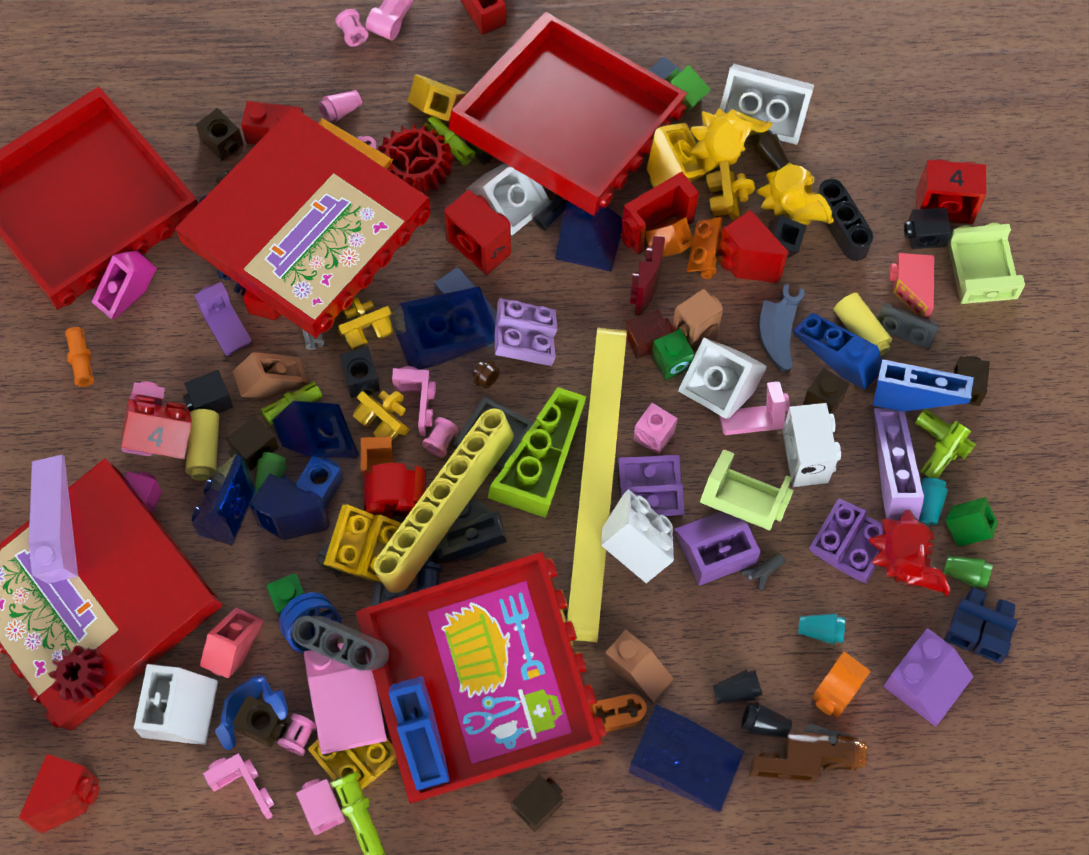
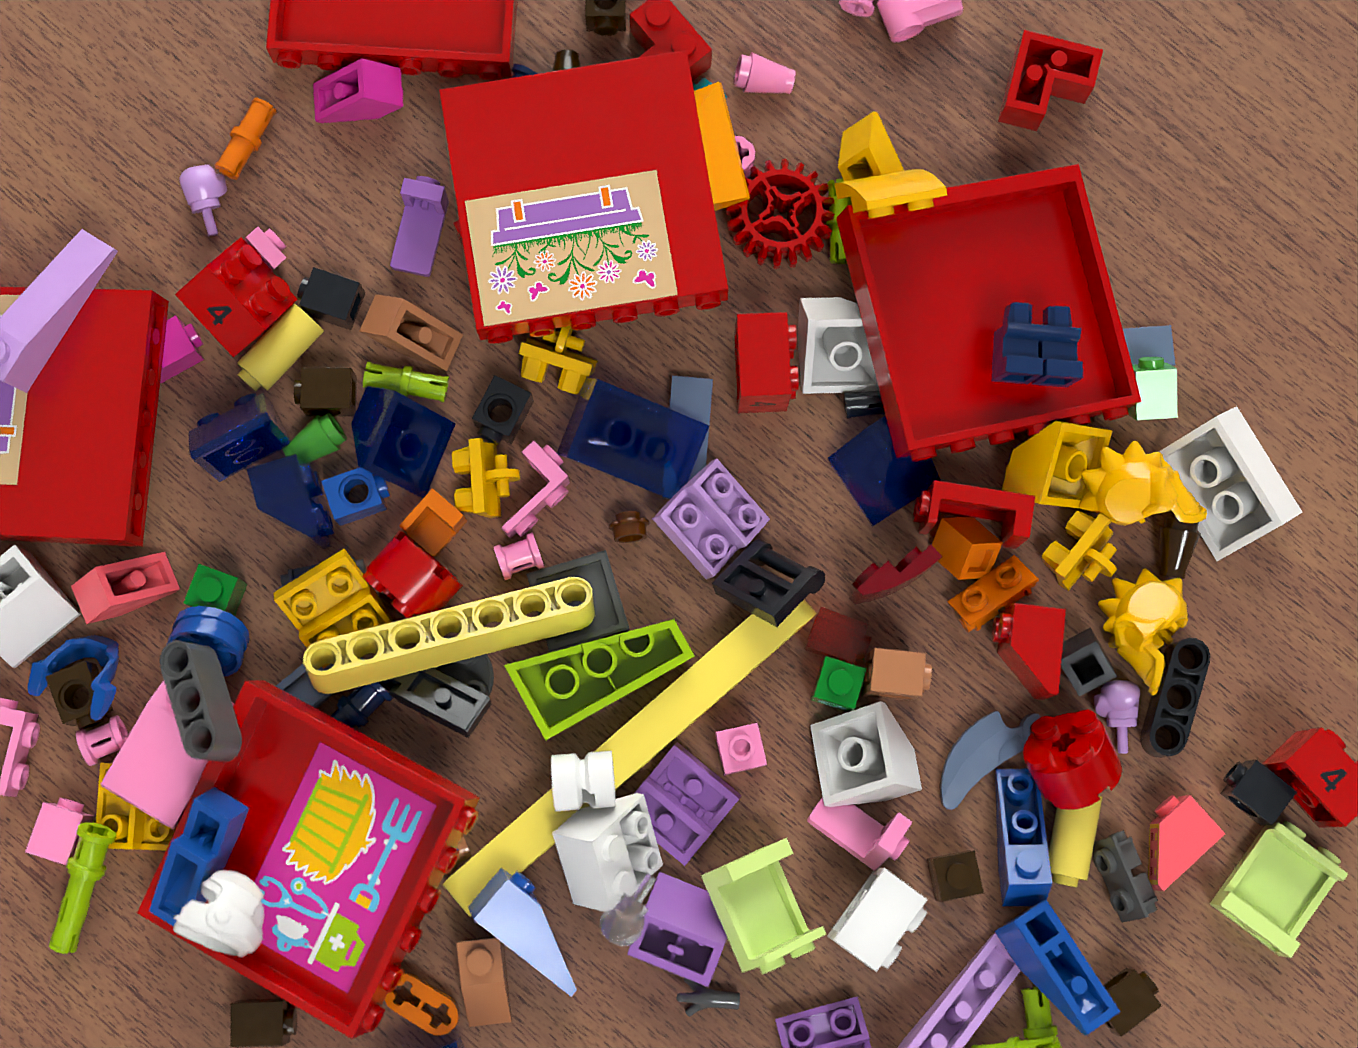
camera: 40 degrees right, 15 degrees up
none -> white helmet [174,870,264,956]
none -> lavender piece [179,165,227,236]
none -> slope [468,867,577,997]
none -> white wheel [551,751,616,812]
none -> clear piece [599,874,656,947]
none -> black plate [712,539,825,627]
none -> yellow slope [834,169,947,219]
none -> dark blue hips [991,302,1083,387]
none -> red brick [1023,709,1122,810]
none -> lavender piece [1094,680,1140,754]

